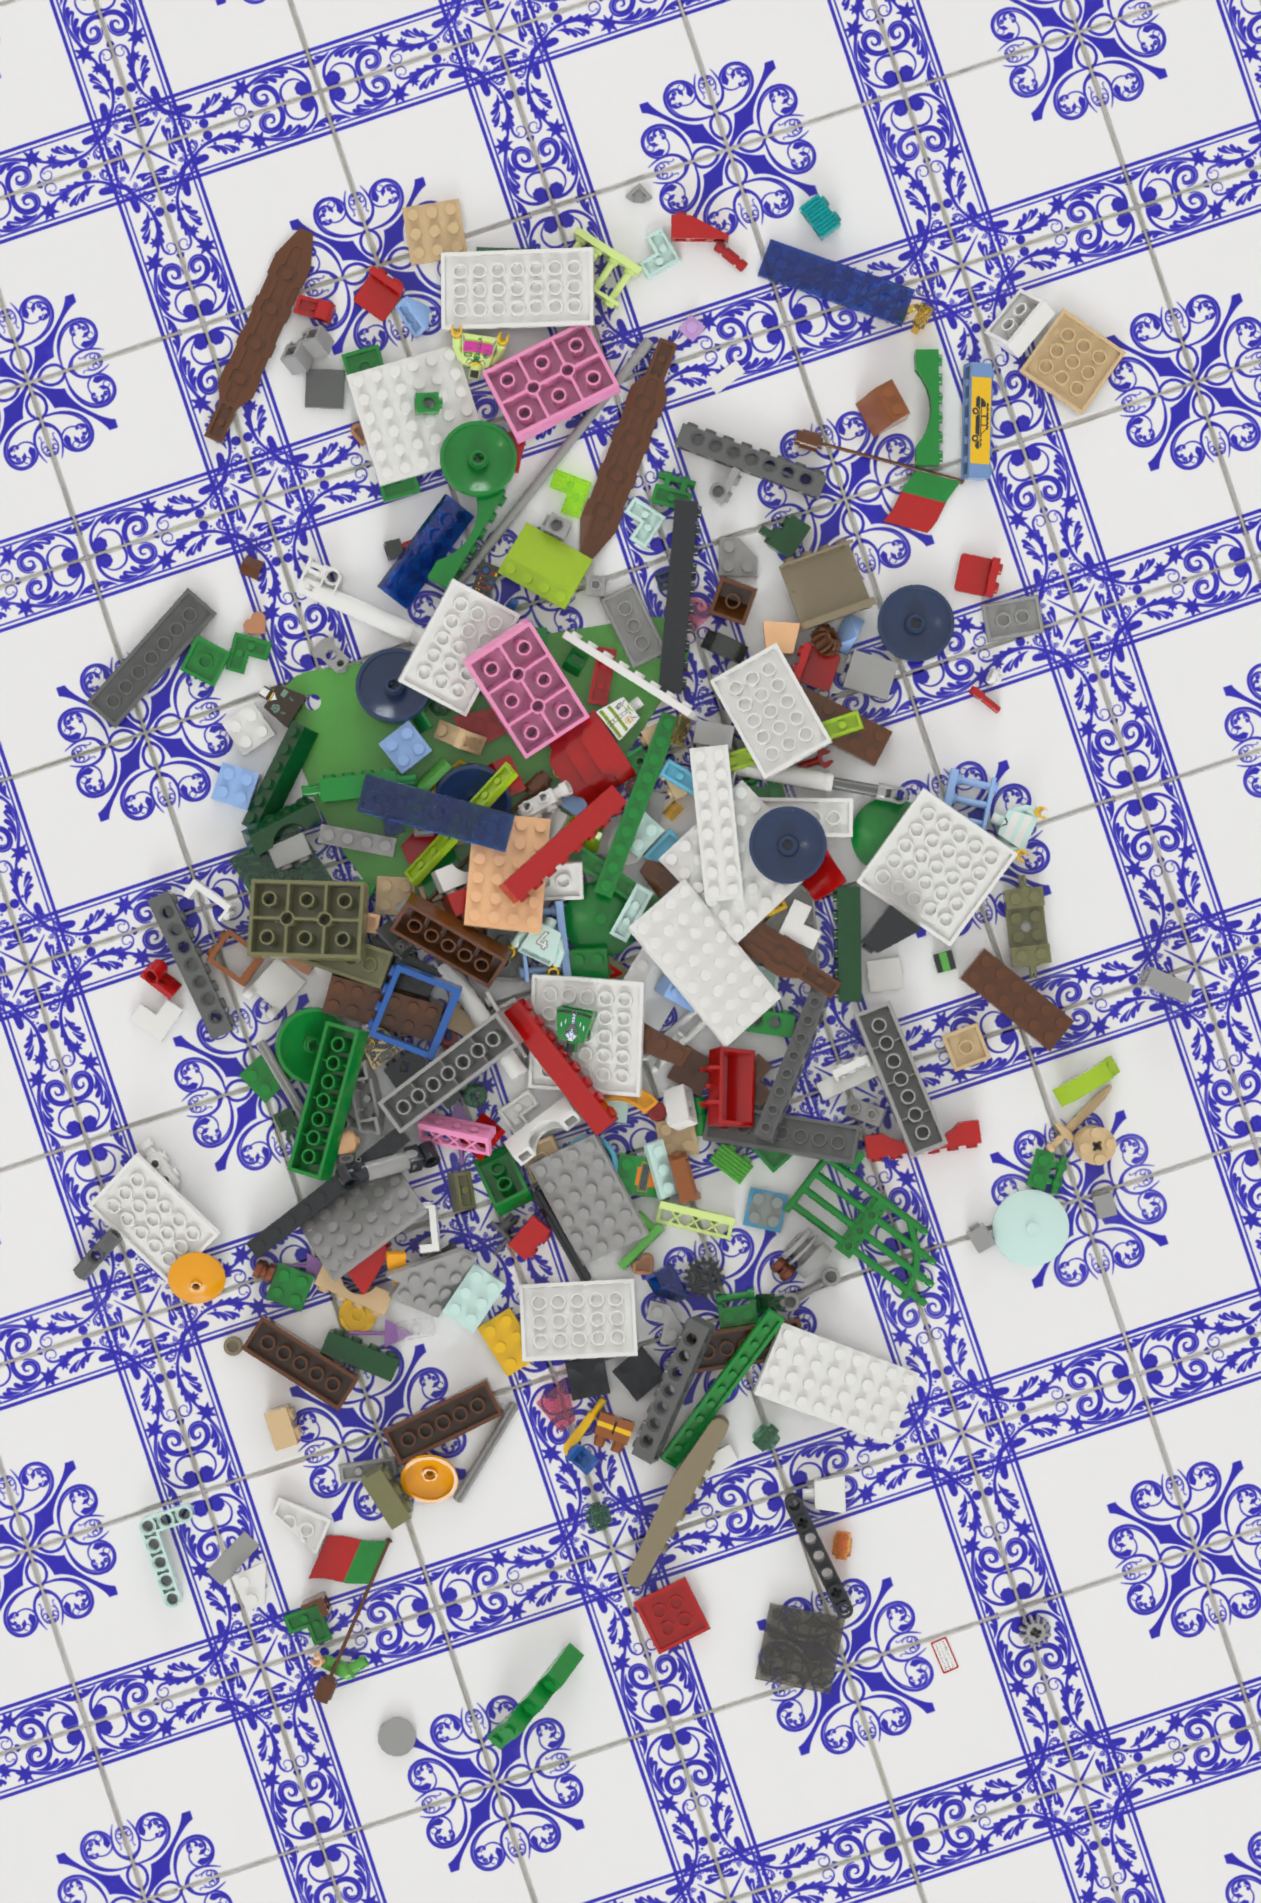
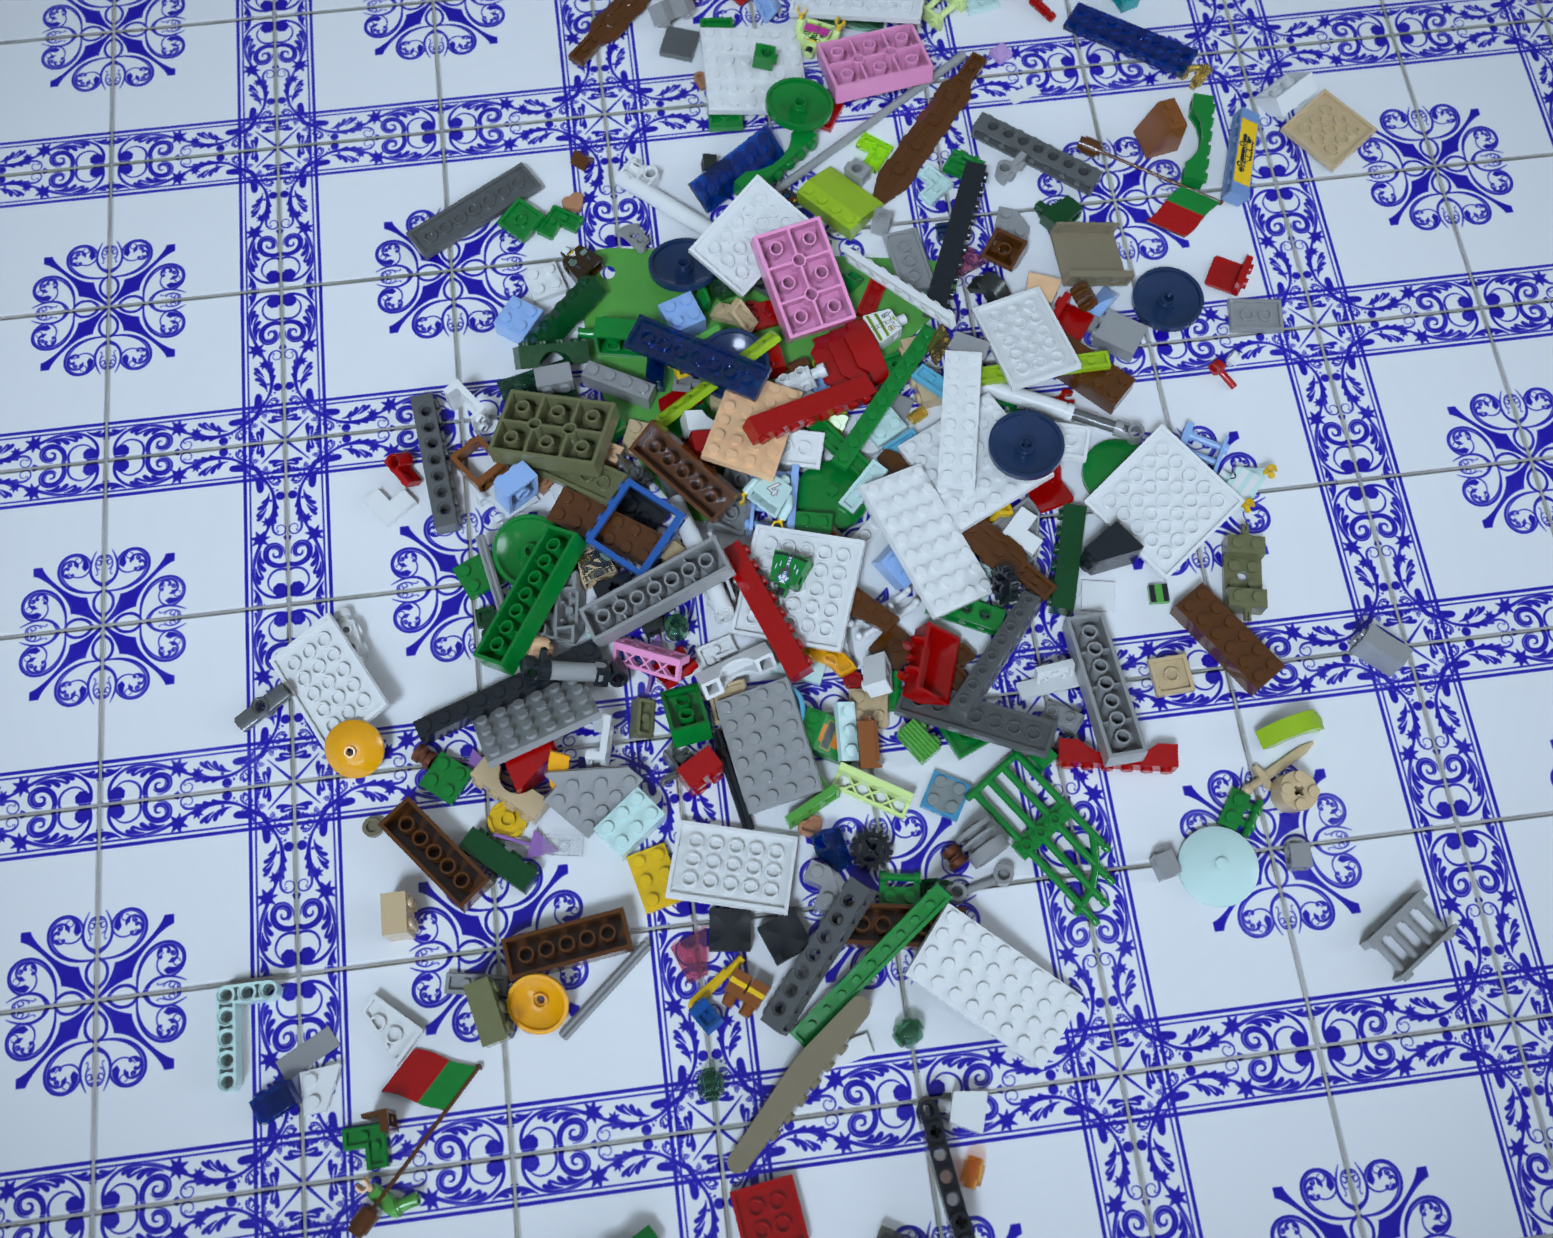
camera: 10 degrees right, 20 degrees down
none -> clear blue brick [249,1078,303,1126]
none -> light blue brick [493,460,539,514]
none -> black gear [989,564,1021,607]
none -> light grey fence [1359,889,1459,983]

